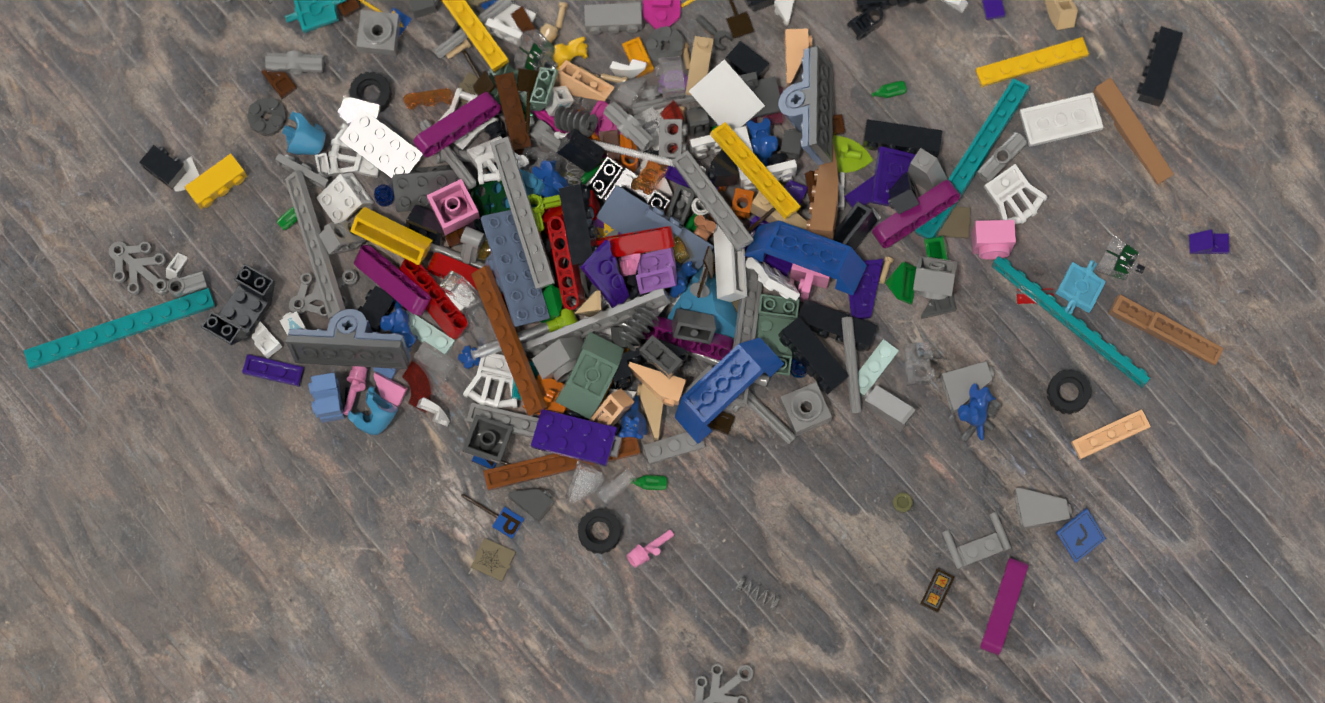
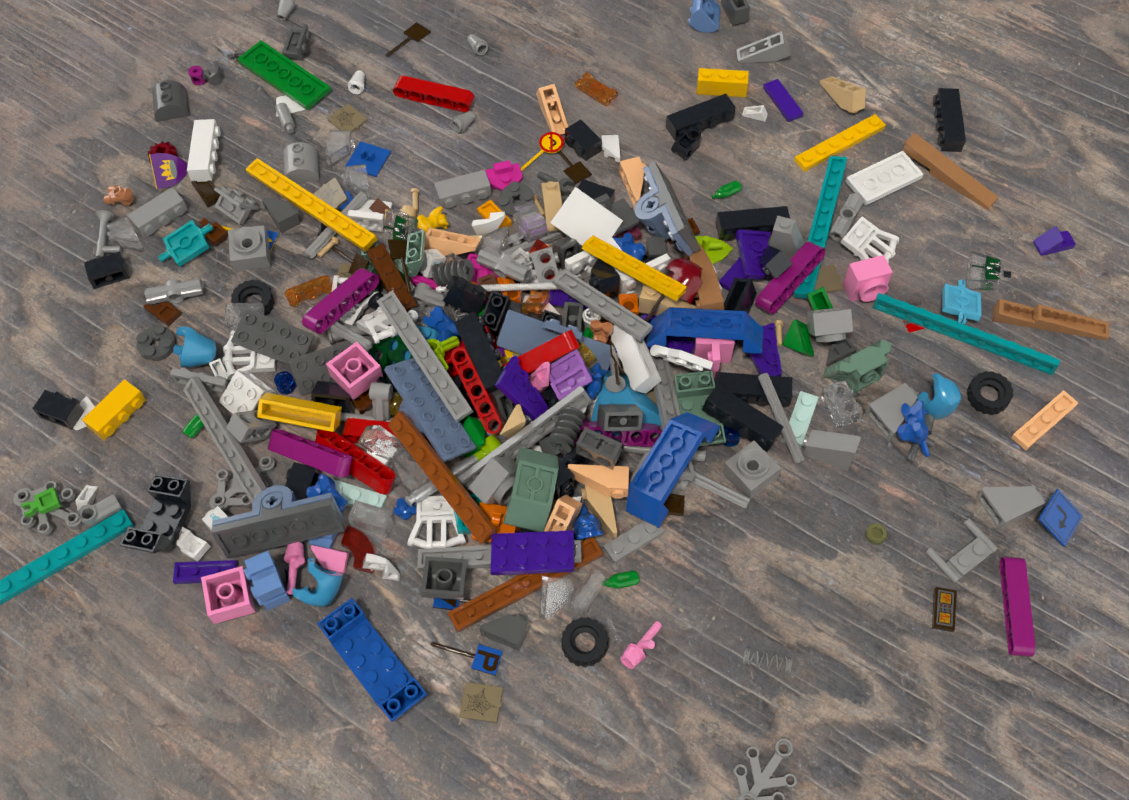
camera: 15 degrees left, 15 degrees down
none -> bright green plate [21,487,61,518]
none -> black brick [84,252,130,289]
none -> bright pink piece [201,566,256,624]
none -> blue slope [317,598,427,722]
none -> dark red brick [666,258,703,304]
none -> sand green slope [823,340,892,394]
none -> dark azure piece [916,373,961,420]

